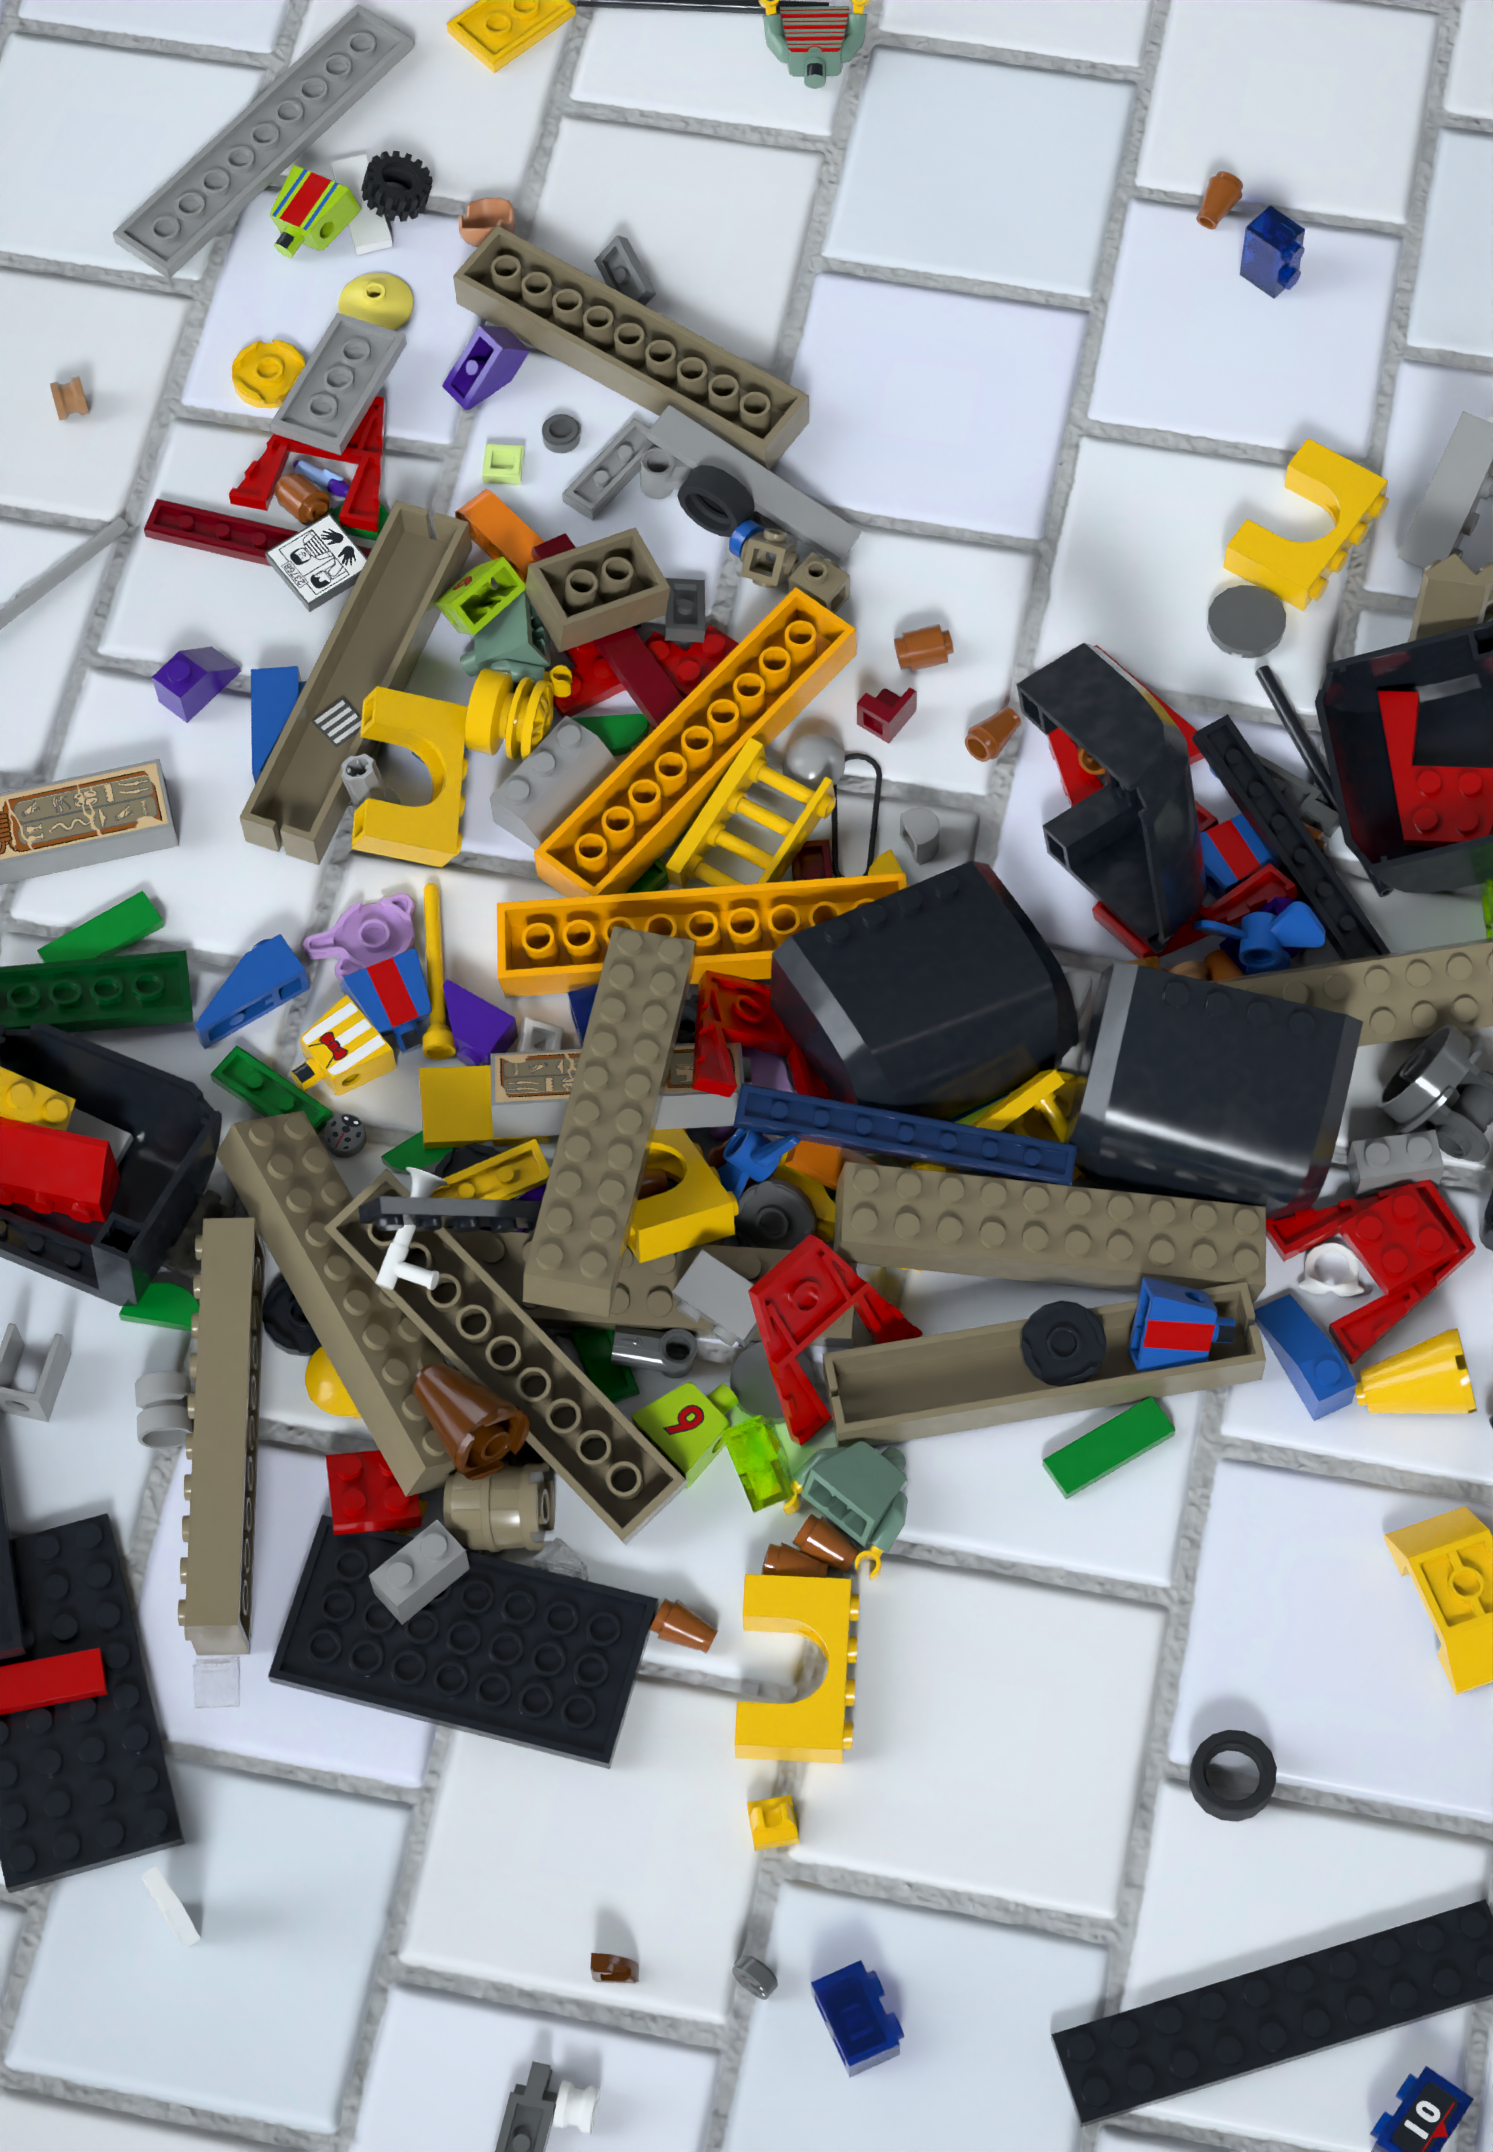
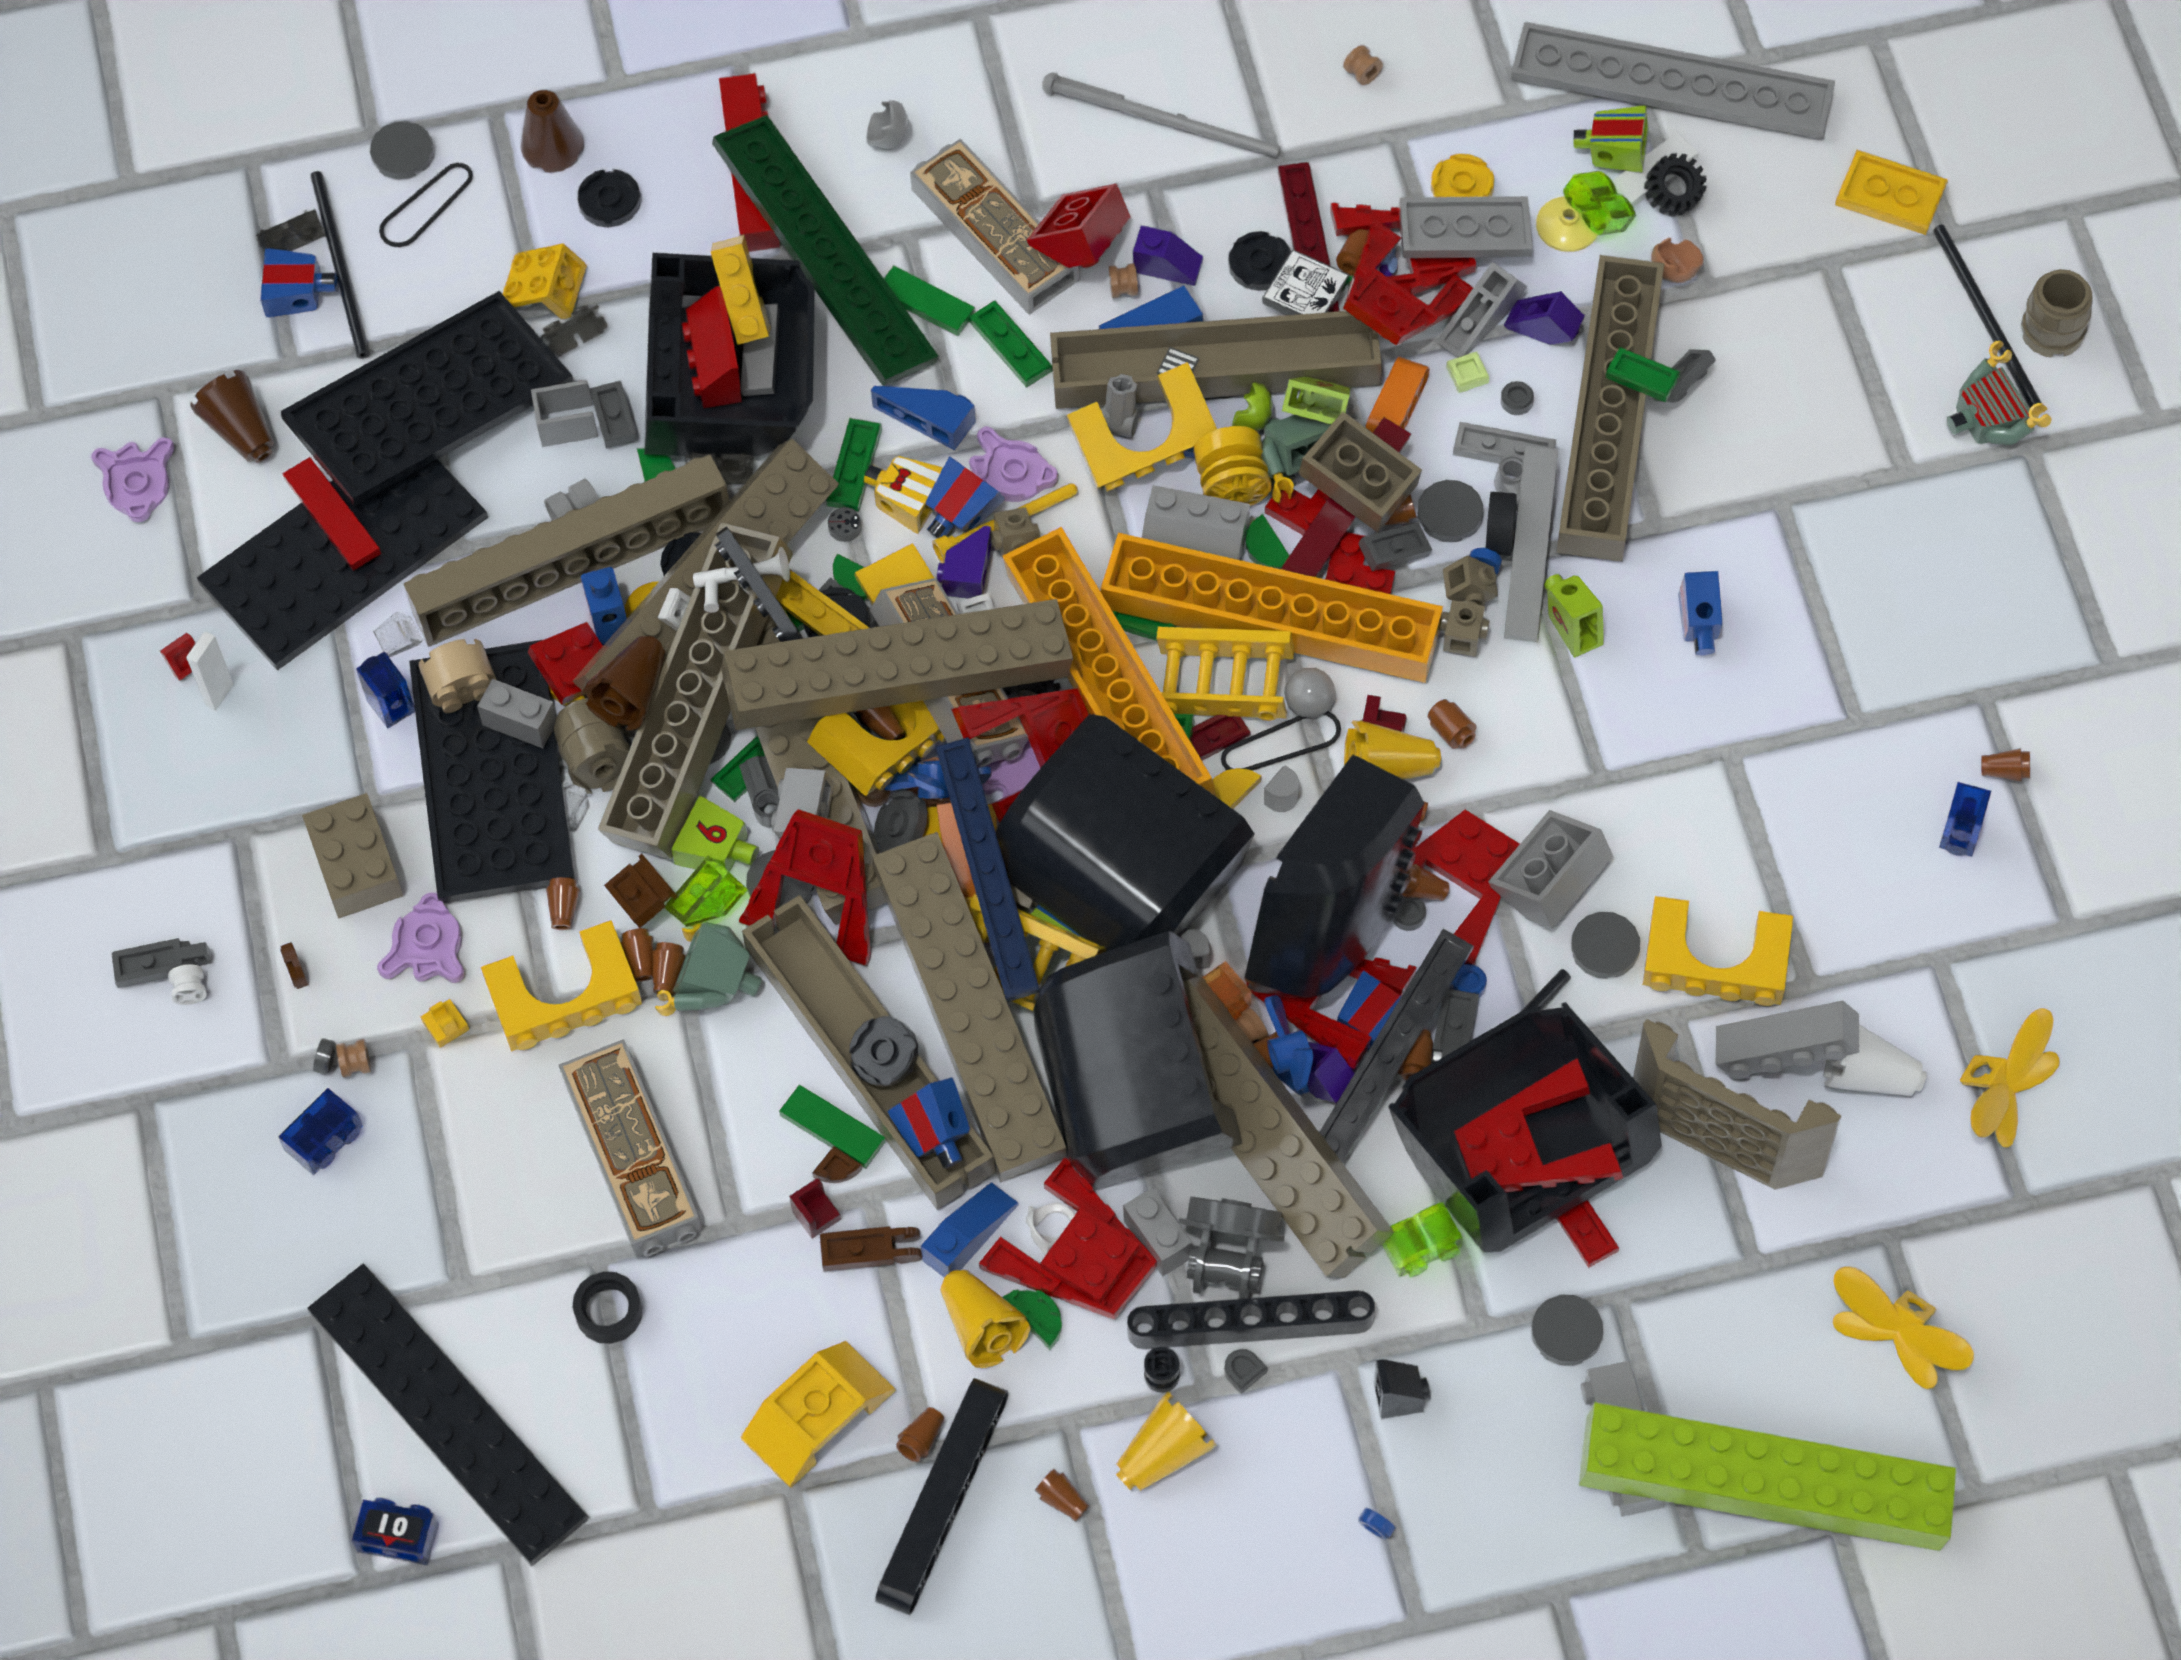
camera: 65 degrees right, 0 degrees up
none -> red tile [160,633,196,681]
none -> dark tan brick [302,793,403,919]
none -> medium nougat wheel [336,1039,371,1078]
none -> clear blue brick [356,651,415,729]
none -> lavender tile [377,893,465,983]
none -> tan brick [419,639,496,713]
none -> brick [559,1039,702,1258]
none -> blue torso [580,567,627,645]
none -> dark grey plate [589,380,638,448]
none -> reddish brown plate [604,853,678,928]
none -> white tile [658,588,691,631]
none -> dark red panel [789,1178,841,1239]
none -> reddish brown tile [812,1146,862,1183]
none -> reddish brown hinge [820,1226,922,1272]
none -> green tile [969,300,1052,388]
none -> dark tan brick [991,507,1040,559]
none -> green tile [1002,1289,1062,1350]
none -> red slope [1027,183,1131,268]
none -> medium nougat wheel [1109,263,1138,298]
none -> black tile [1228,231,1291,291]
none -> lime hair [1232,382,1273,431]
none -> red wing [1343,219,1474,346]
none -> yellow cone [1344,720,1441,780]
none -> dark grey tile [1417,480,1483,542]
none -> light grey slope [1435,262,1528,358]
none -> light grey slope [1488,810,1614,929]
none -> lime torso [1544,574,1604,658]
none -> clear neon green brick [1563,171,1636,235]
none -> green tile [1605,347,1680,403]
none -> blue torso [1678,571,1722,656]

